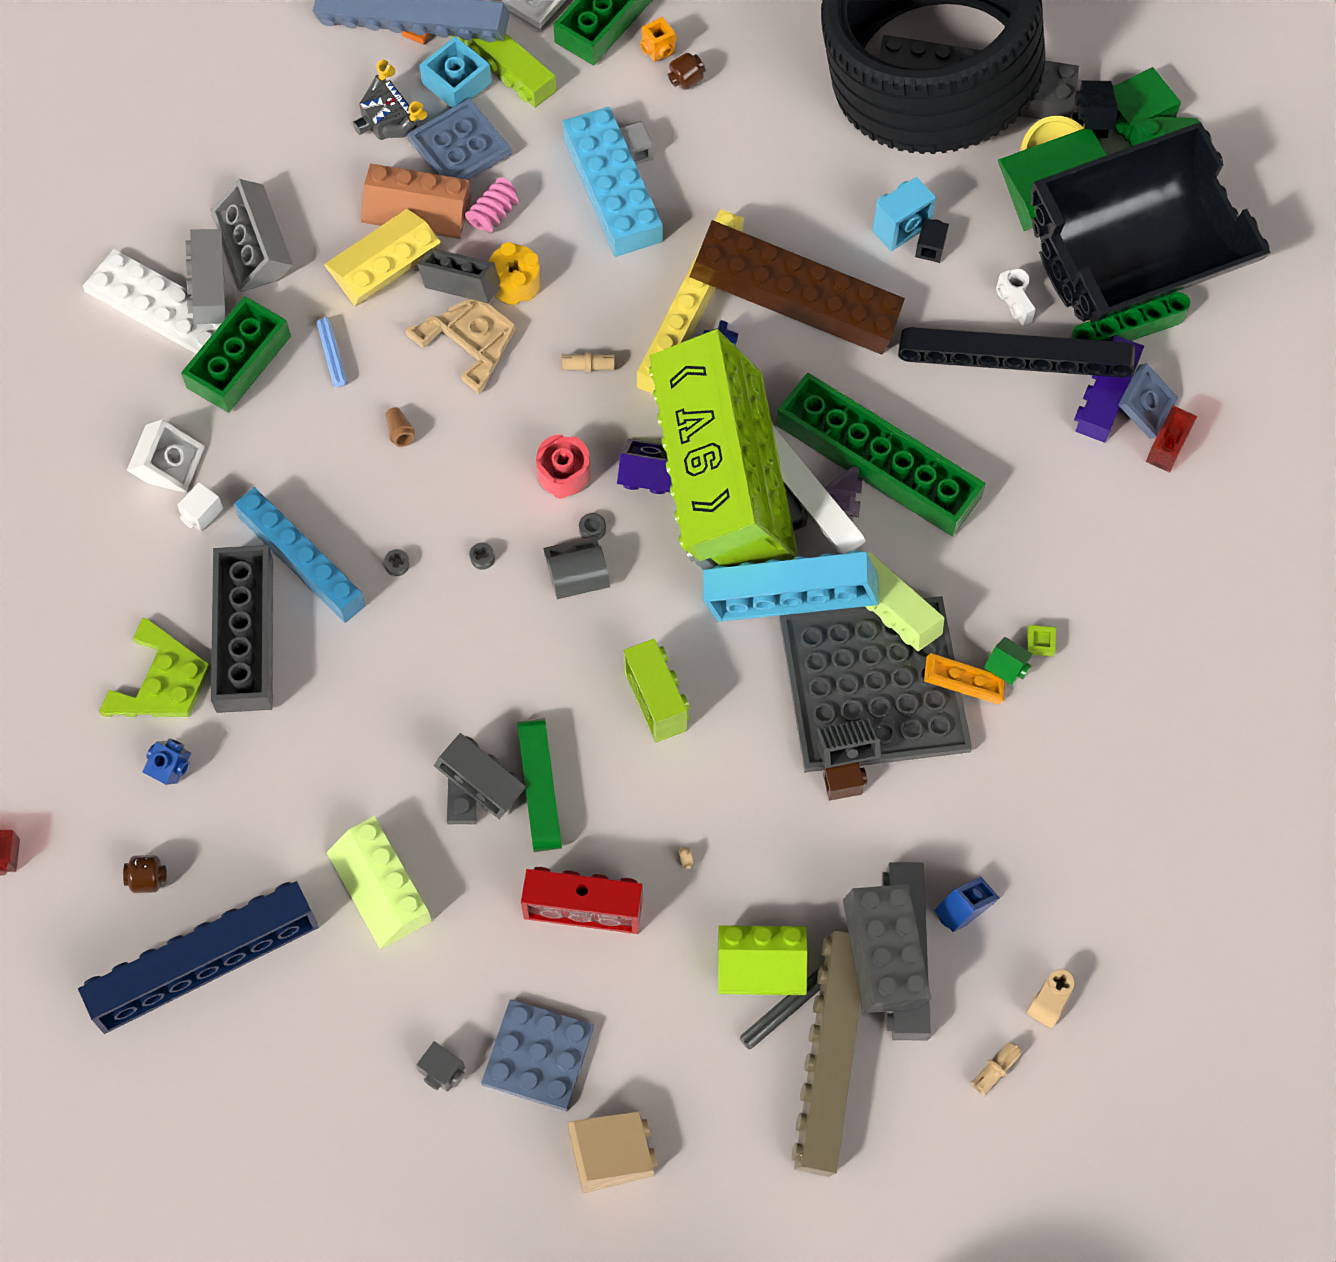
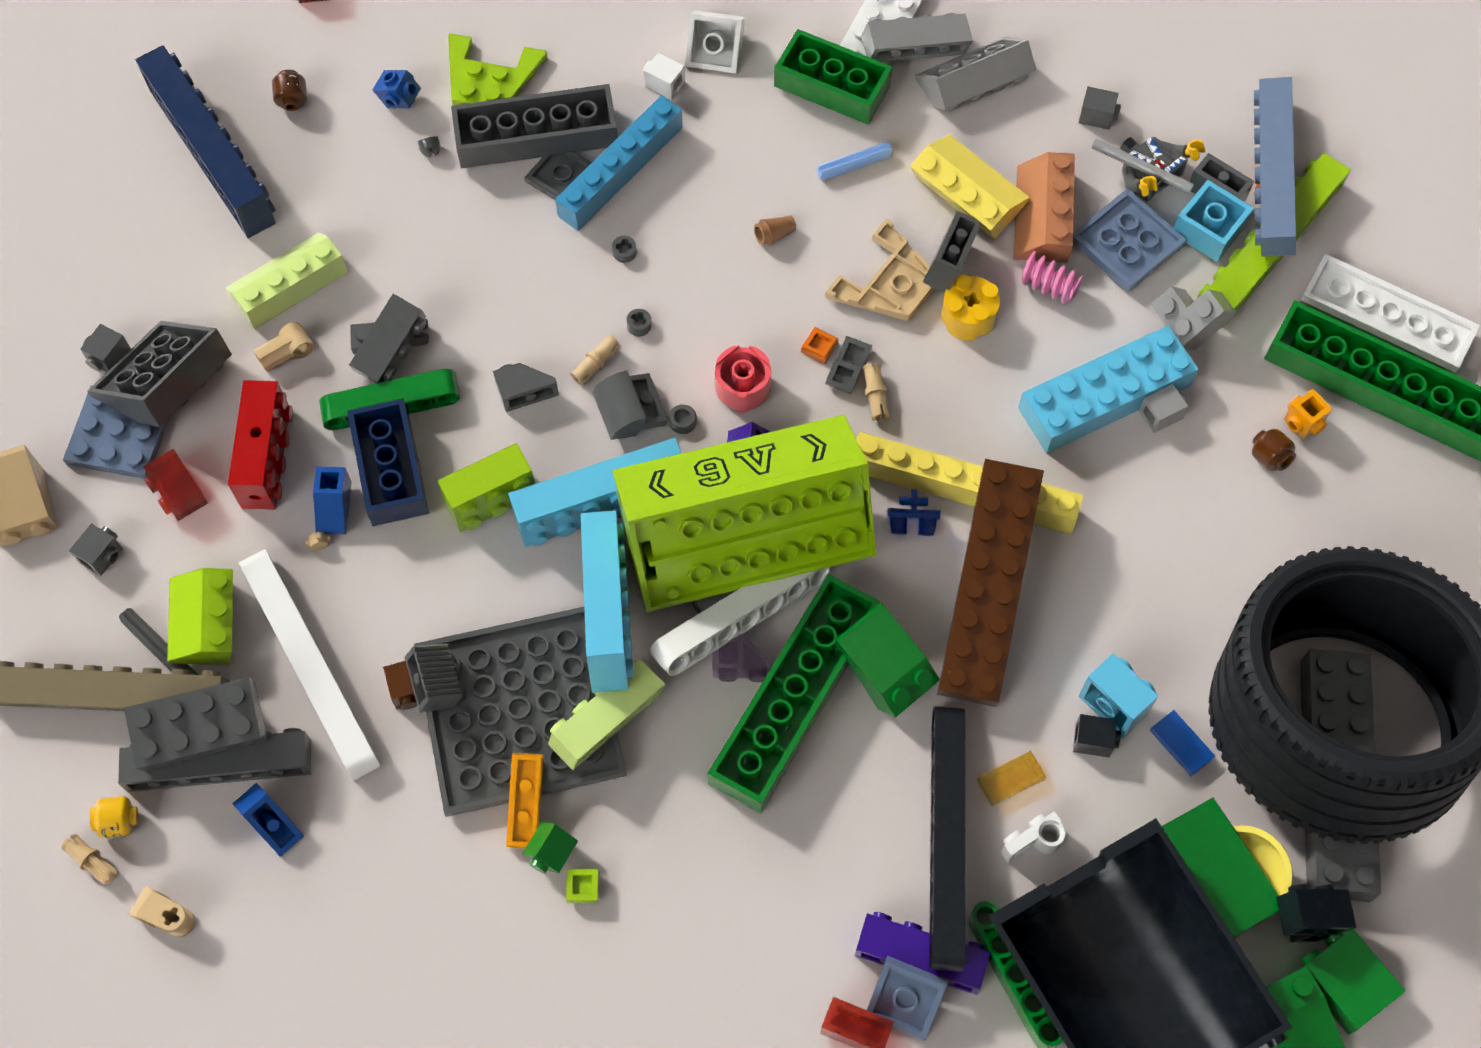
camera: 85 degrees right, 0 degrees up
none -> dark grey brick [69,523,123,576]
none -> dark grey slope [87,321,232,427]
none -> yellow head [90,796,139,838]
none -> clear red brick [143,449,208,521]
none -> white beam [238,549,381,781]
none -> tan piece [253,322,314,372]
none -> blue slope [313,467,352,534]
none -> dark blue brick [347,398,430,526]
none -> dark grey hinge [417,136,440,157]
none -> dark grey slope [493,363,559,412]
none -> medium azure brick [508,438,681,547]
none -> dark grey tile [524,151,592,200]
none -> tan pin [570,334,621,386]
none -> orange tile [801,326,839,364]
none -> dark grey slope [825,336,872,394]
none -> green slope [835,603,940,718]
none -> clear yellow tile [977,751,1046,807]
none -> dark grey brick [1078,86,1121,130]
none -> light grey bar [1091,138,1194,194]
none -> light grey brick [1150,286,1238,350]
none -> blue tile [1150,710,1215,777]
none -> dark grey brick [1190,153,1254,202]

